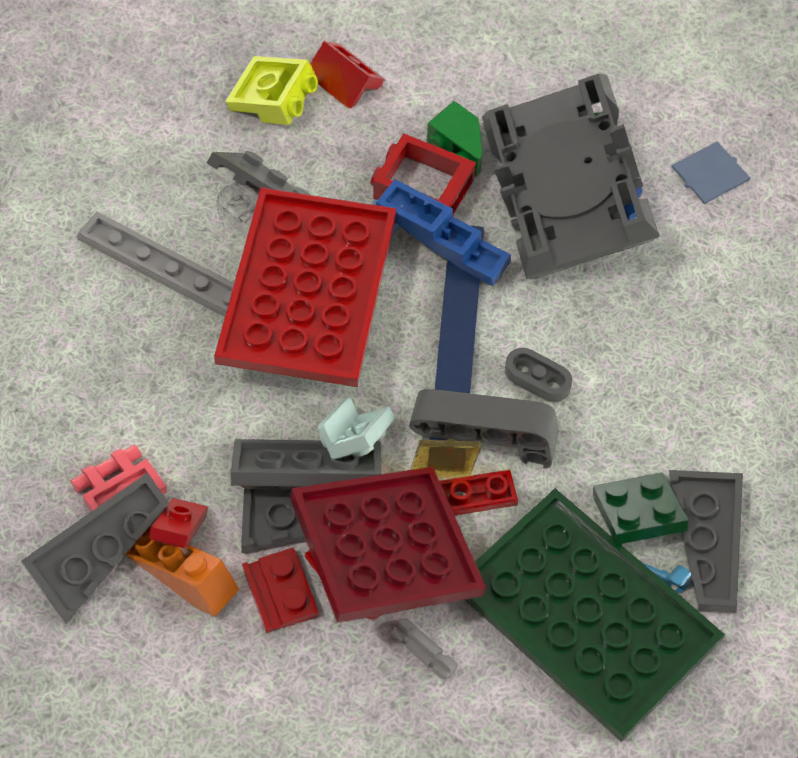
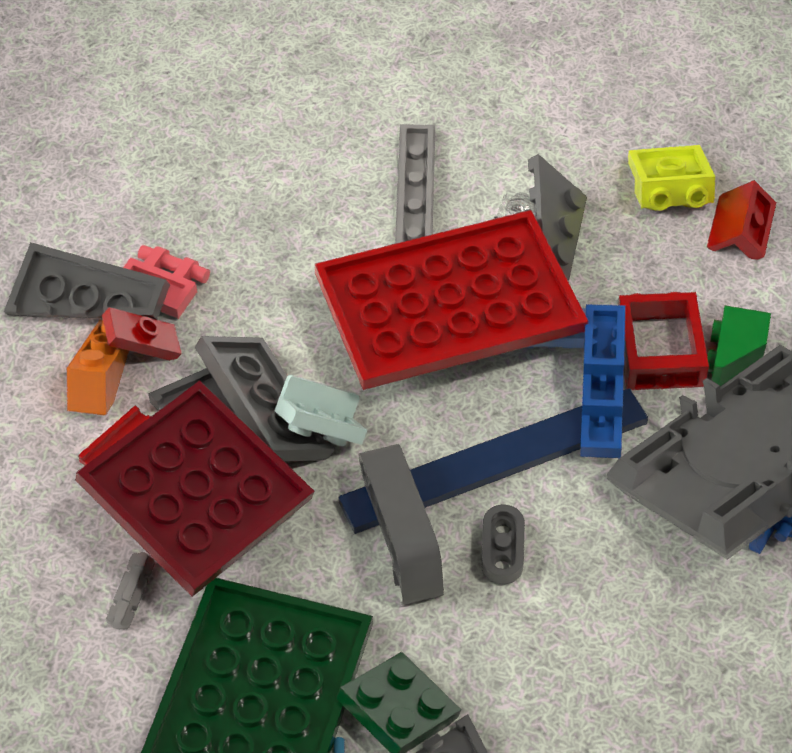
camera: 65 degrees right, 5 degrees down
clear yellow piece [410,439,481,478] -> none
red tile [440,470,518,516] -> none

